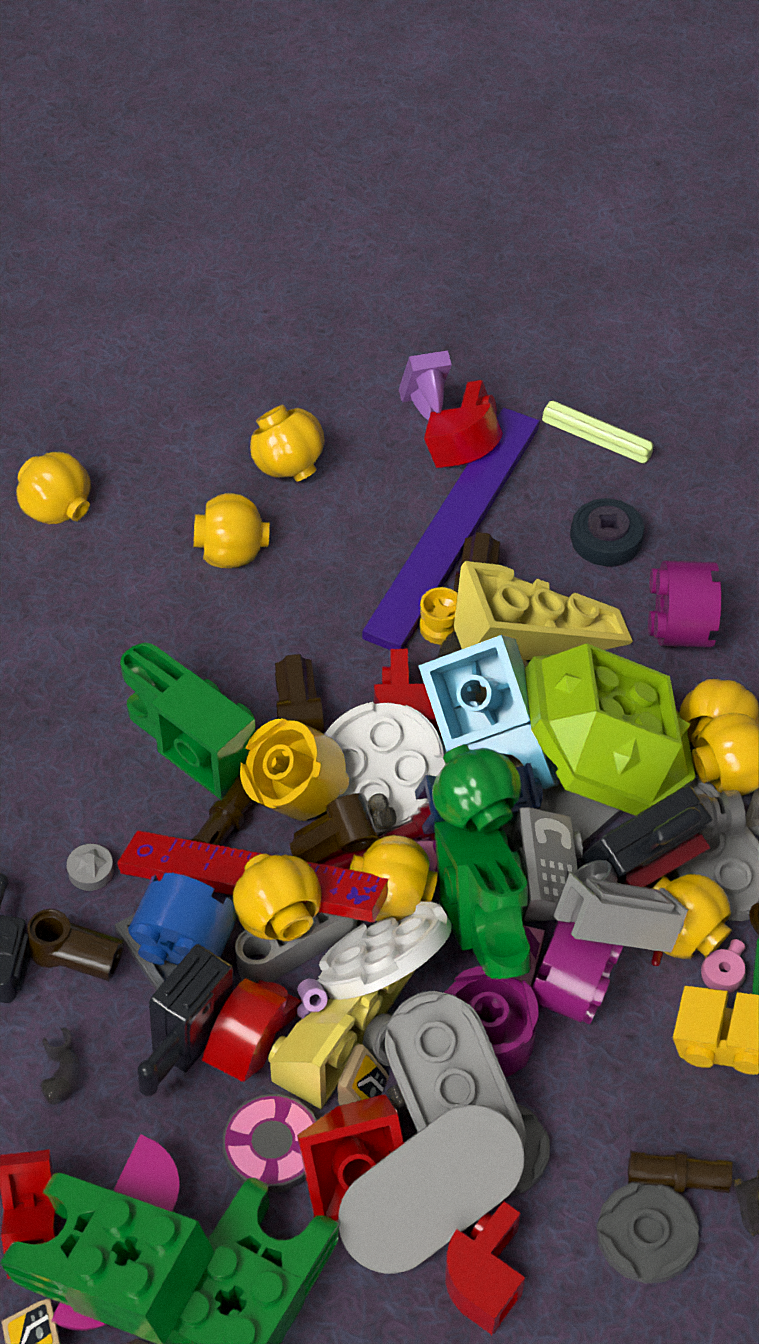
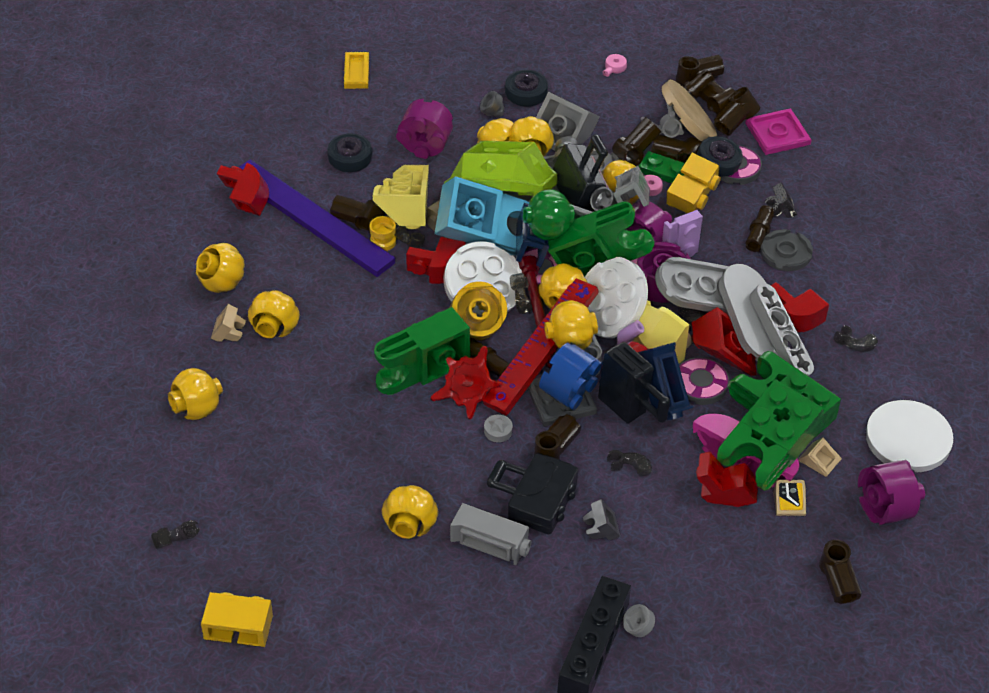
camera: 75 degrees left, 5 degrees down
dark brown piece [275,654,324,733] -> none
dark brown piece [289,793,379,864] -> none
medium lavender tile [399,350,452,420] -> none
yellowish green axle [542,401,654,463] -> none
none -> tan tile [211,304,246,342]
none -> red piece [431,346,503,419]
none -> dark blue window [637,342,693,421]
none -> lavender plate [662,210,703,257]
none -> light grey beam [750,283,814,376]

